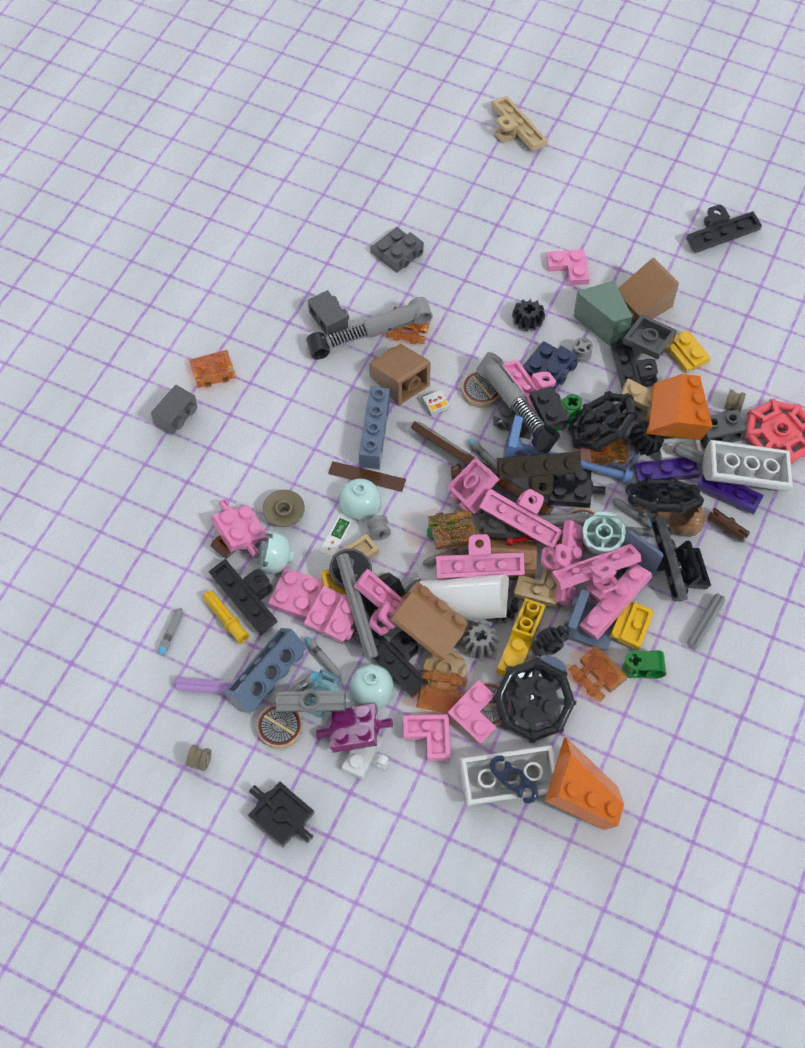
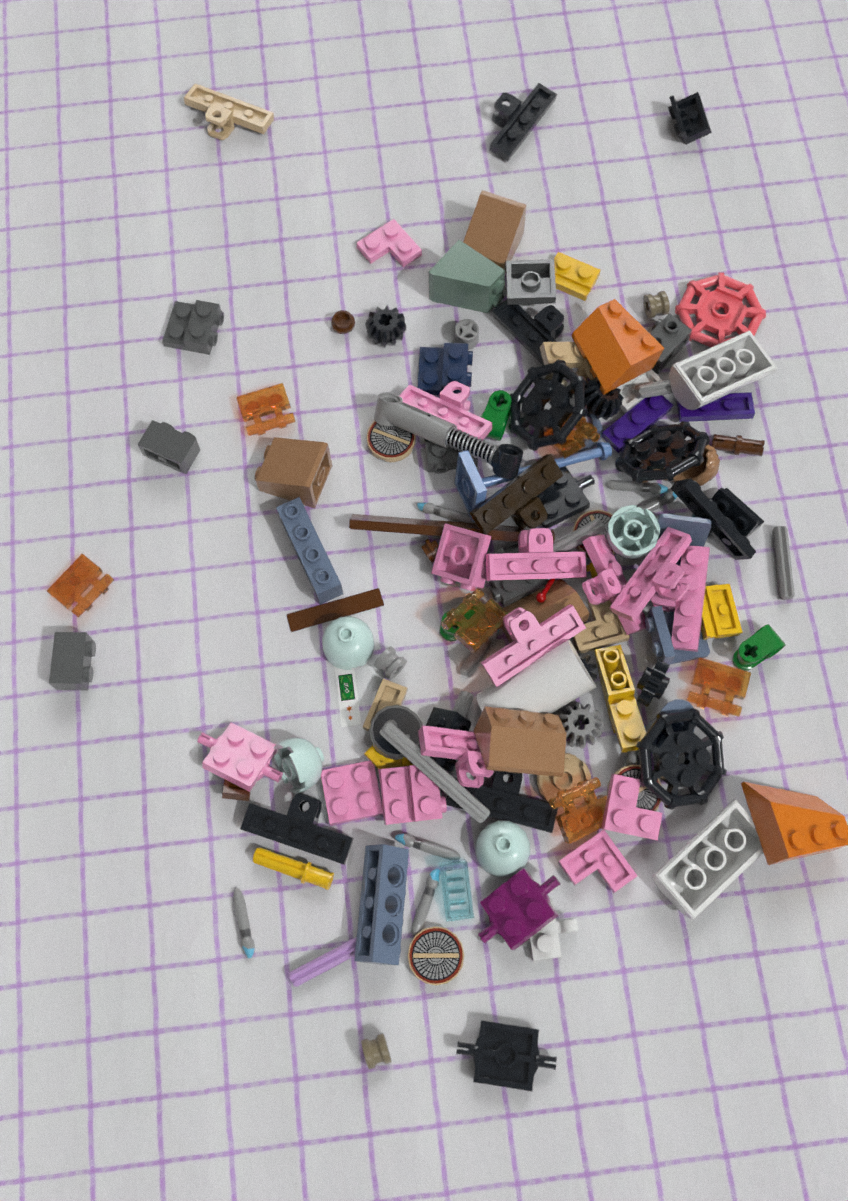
camera: 30 degrees left, 10 degrees up
dark tan dish [263,490,305,527] -> none
light grey piece [276,689,346,714] -> none
piece [306,297,433,360] -> none
white tile [422,390,449,416] -> none
dark blue piece [489,755,538,804] -> none
black bracket [529,386,569,430] -> none
none -> reddish brown plate [331,310,355,334]

